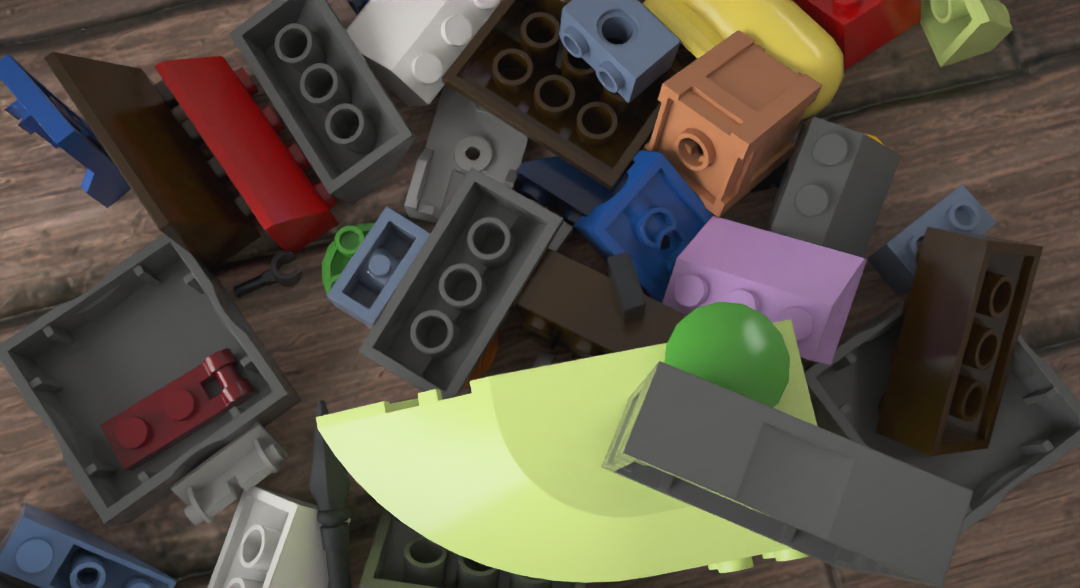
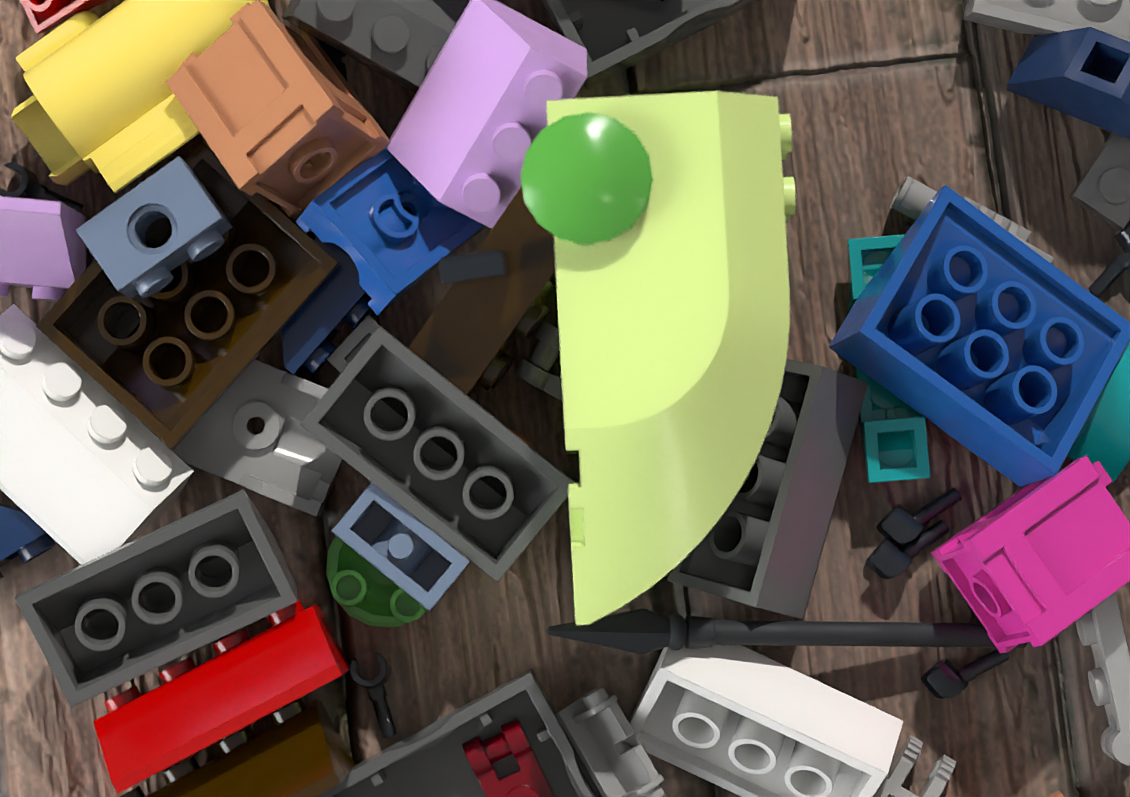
camera: 80 degrees left, 10 degrees up
dark grey tile [601,361,974,588] -> none

